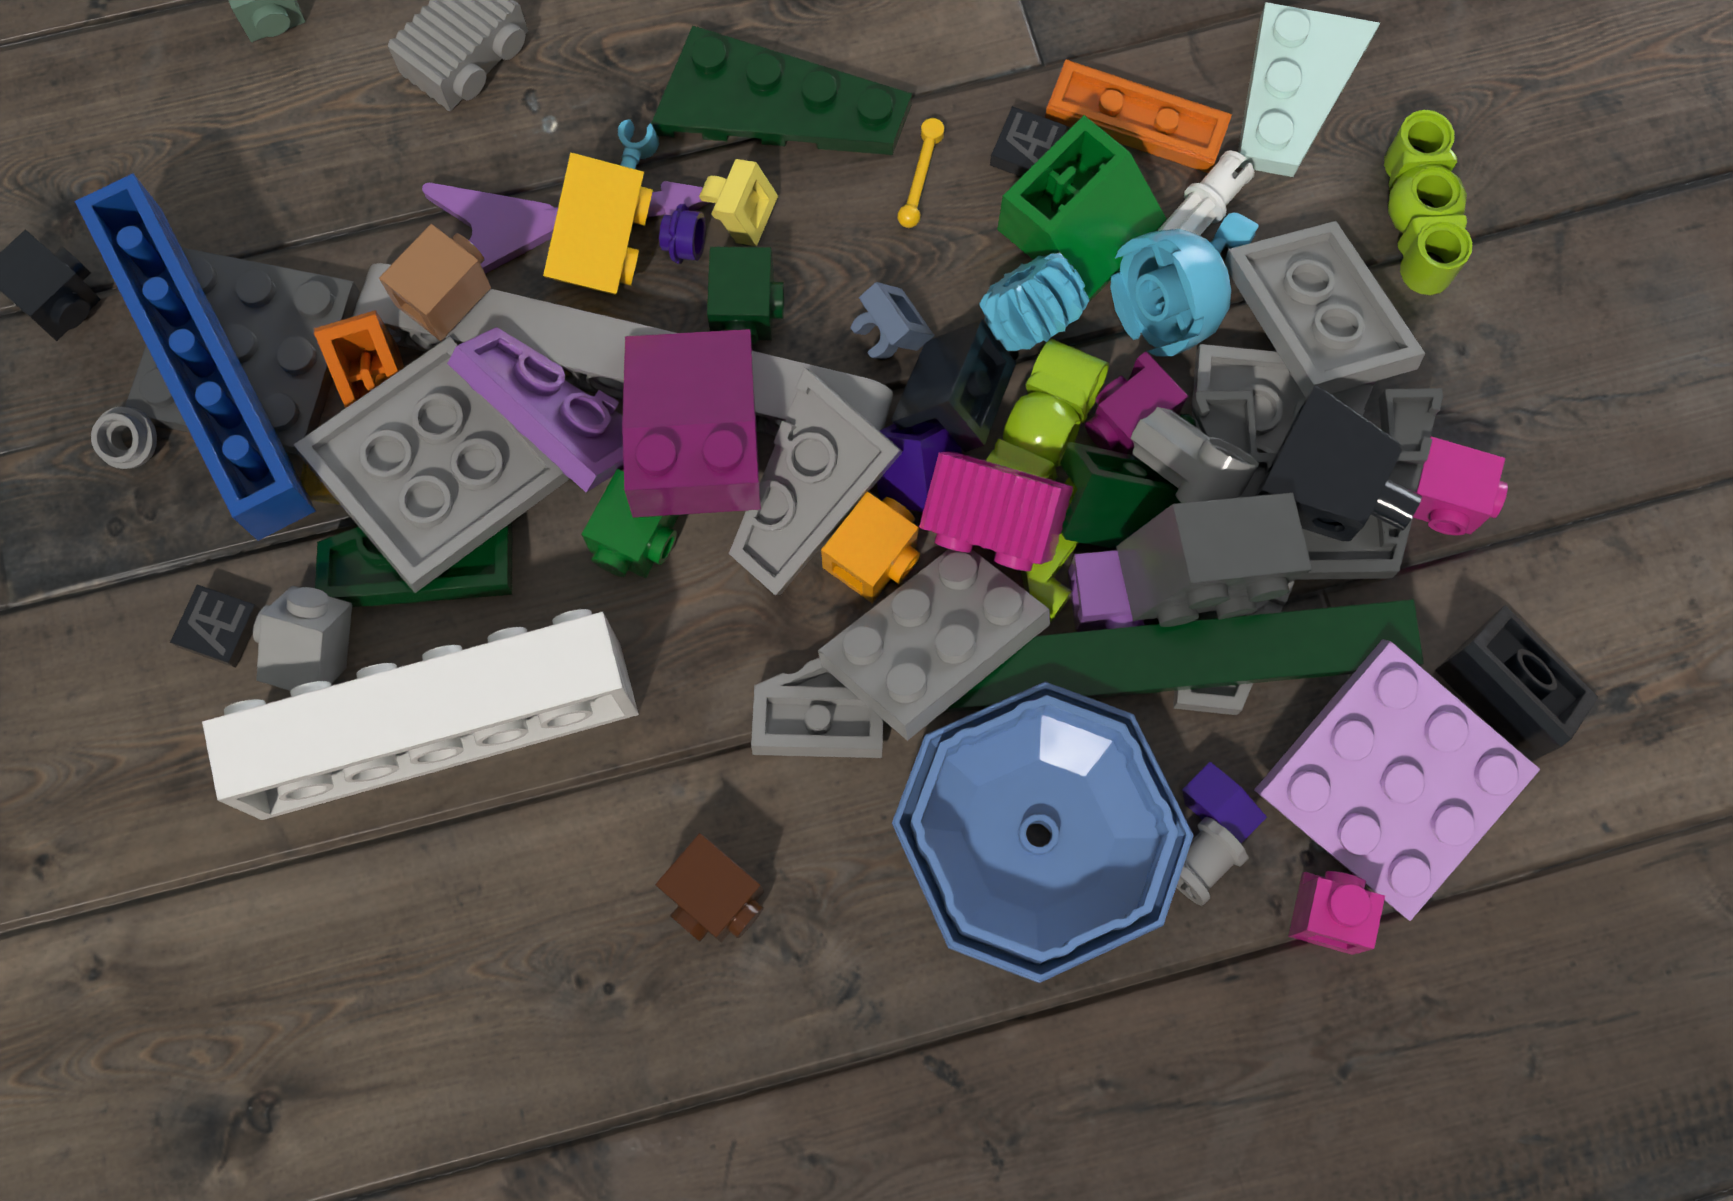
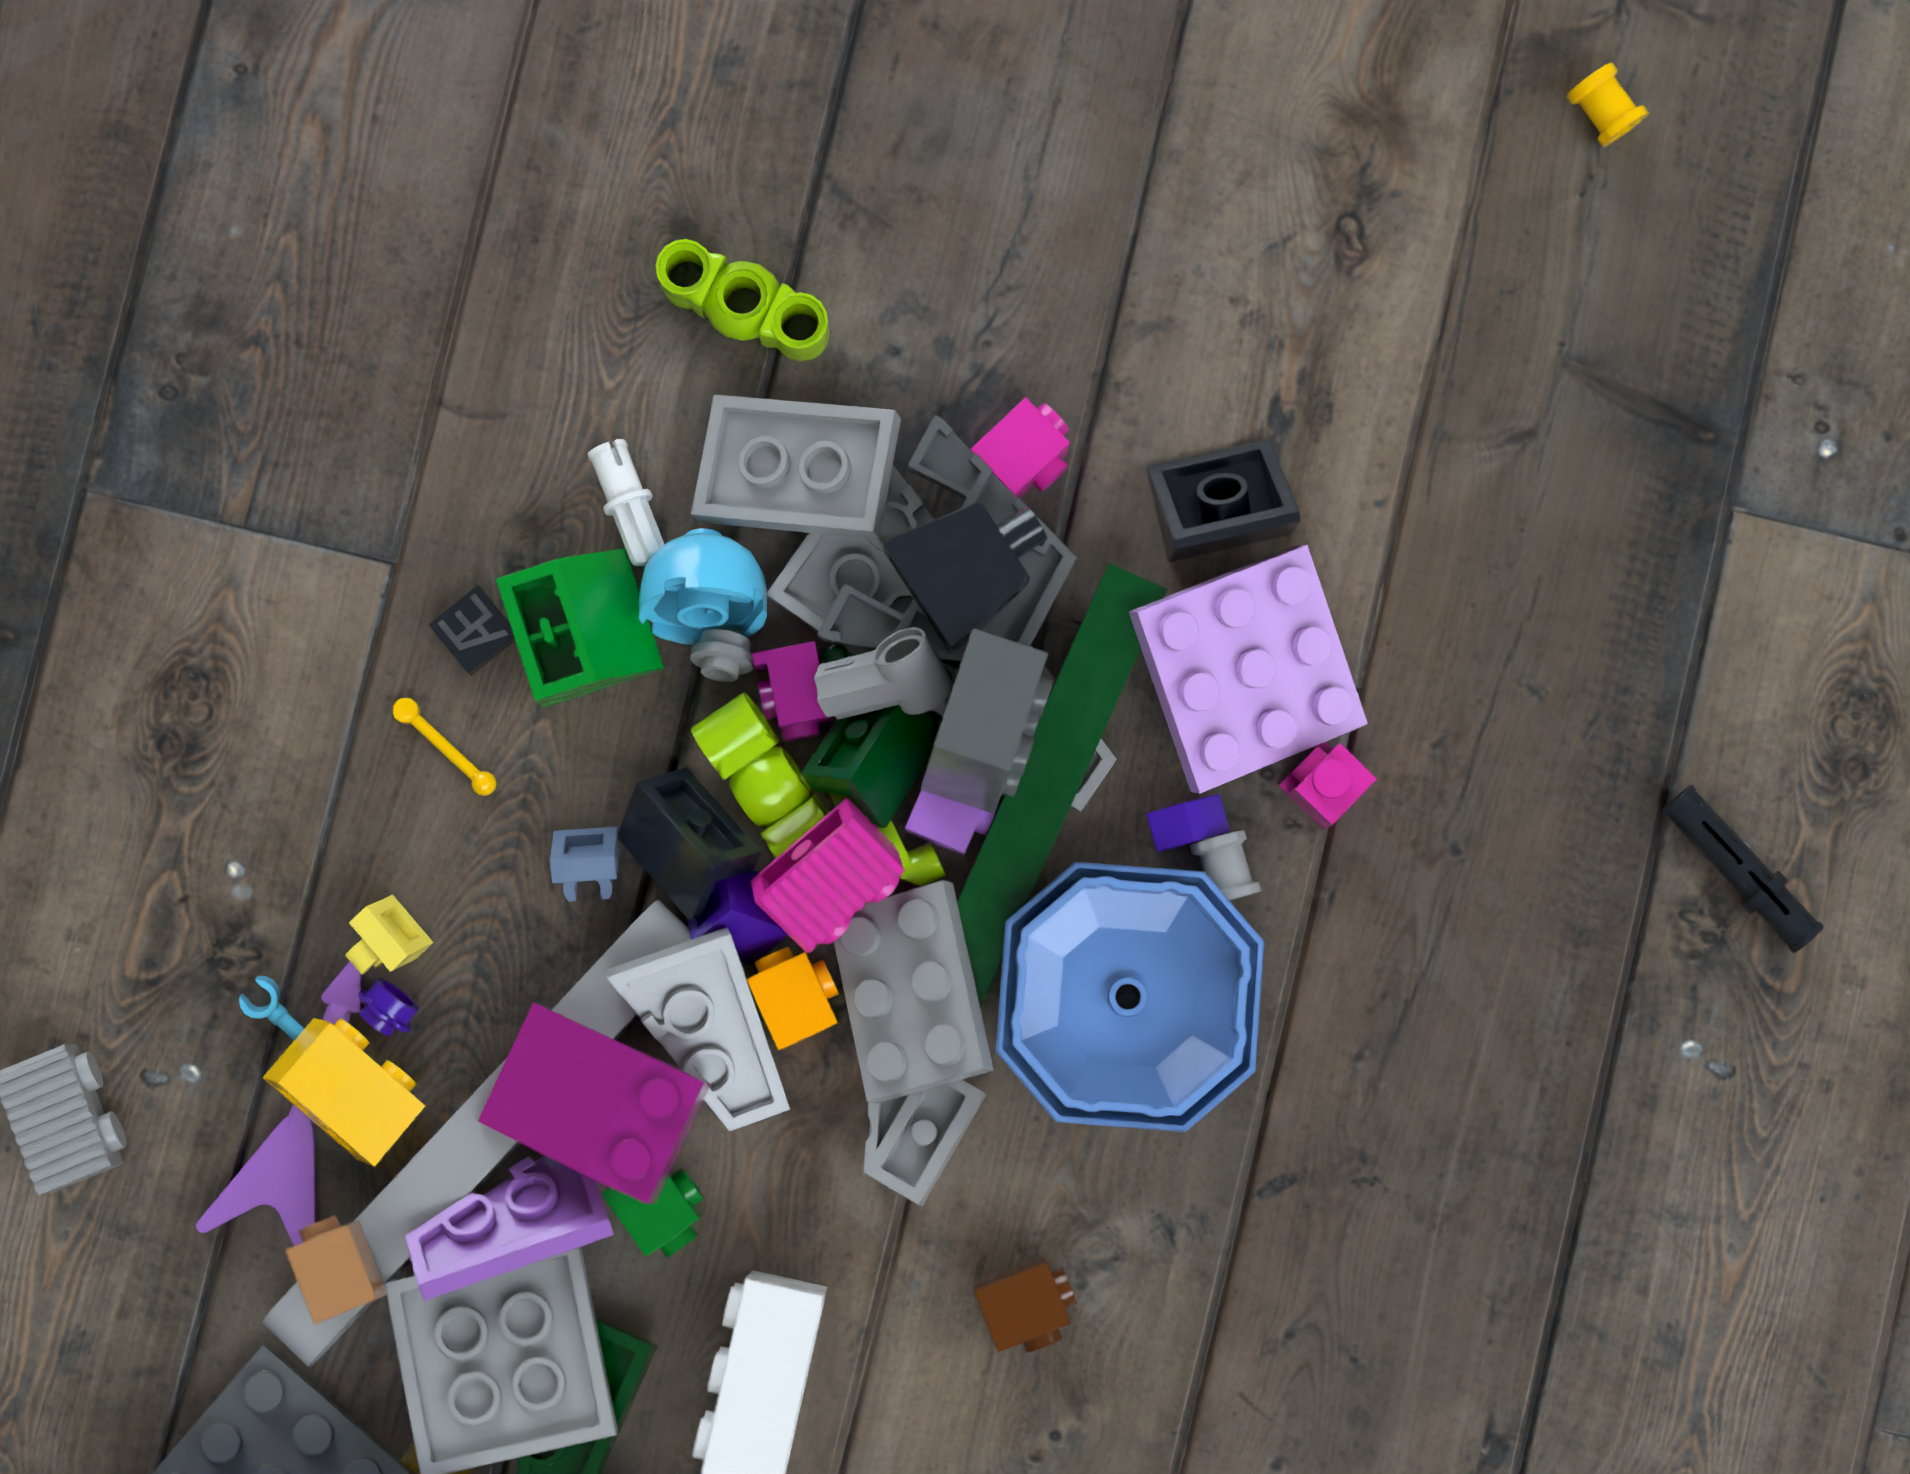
camera: 65 degrees left, 10 degrees up
orange slope [314,310,404,408] -> none
dark green wing [651,25,912,155] -> none
dark green brick [707,247,784,345] -> none
medium azure gear [979,253,1090,351] -> none
orange tile [1045,59,1232,173] -> none
medium azure hand [1210,213,1258,254] -> none
light aqua wing [1238,2,1380,177] -> none
none -> light grey plate [690,629,754,682]

